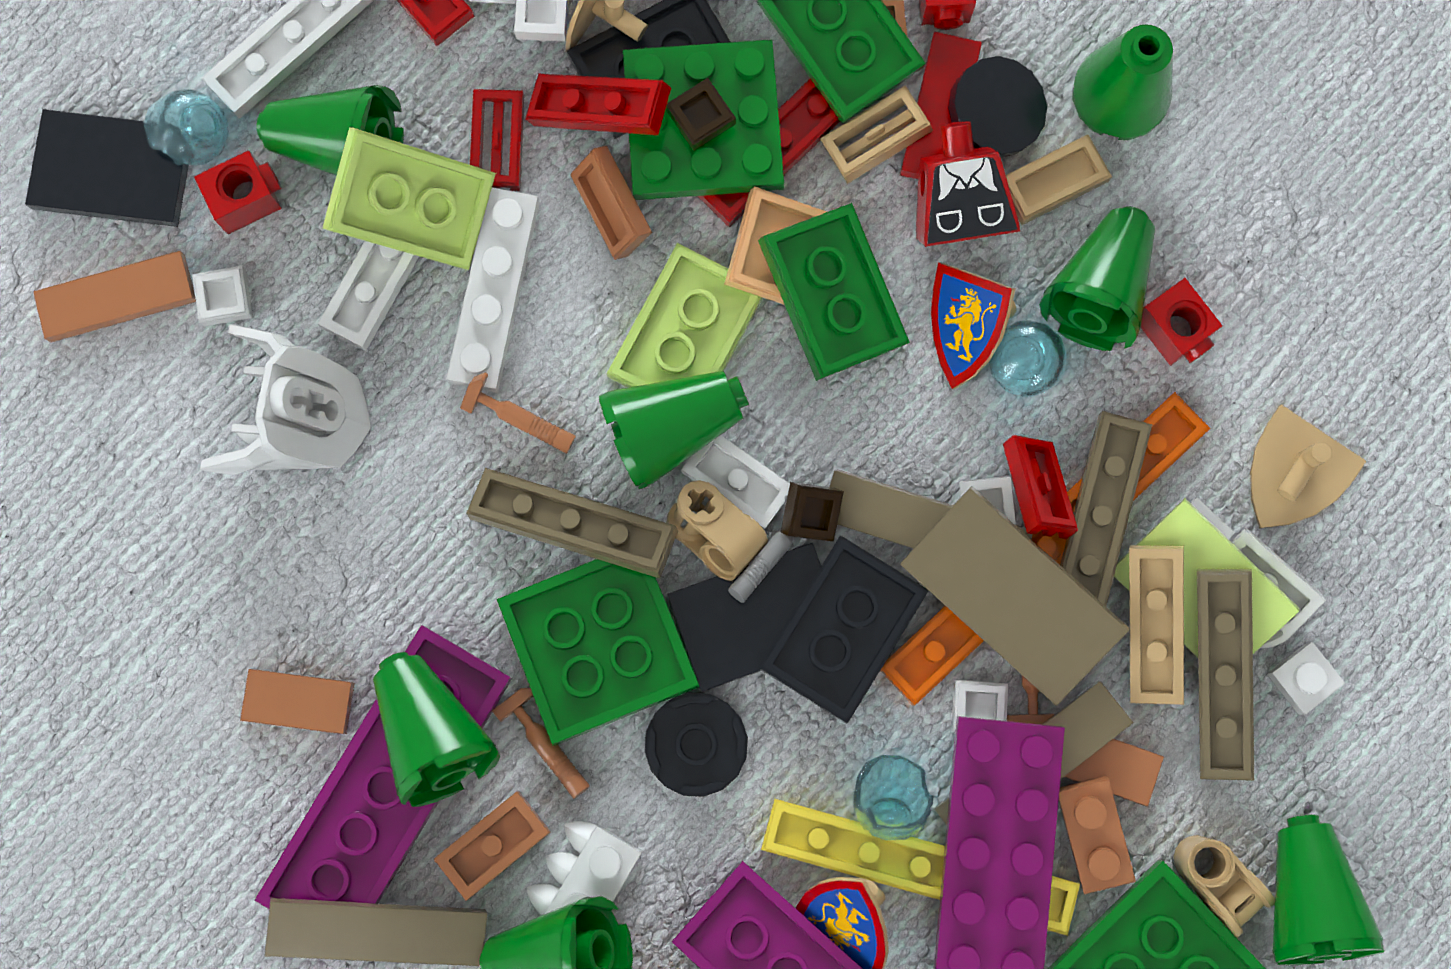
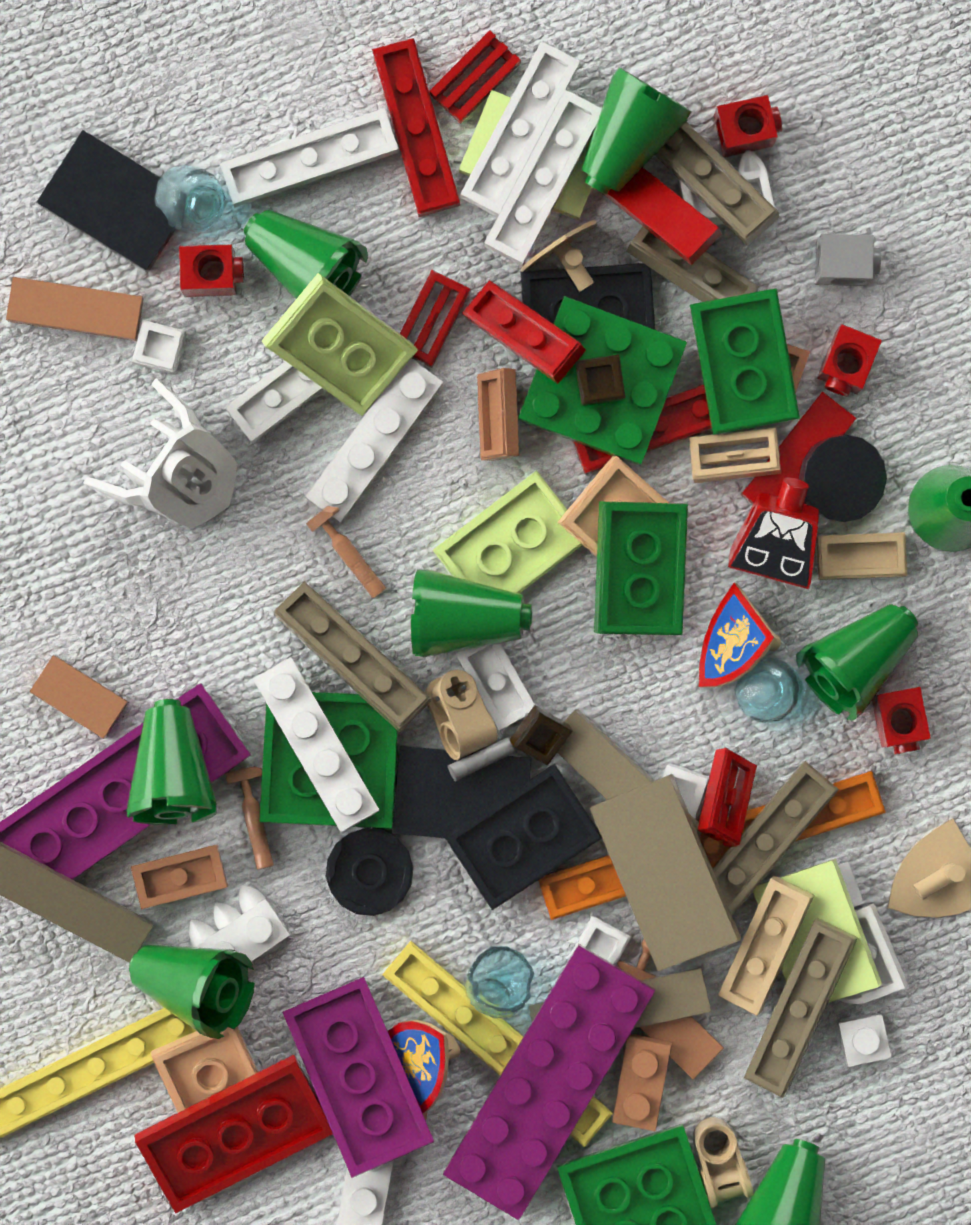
camera: 20 degrees right, 5 degrees up
none -> white plate [253,657,380,833]

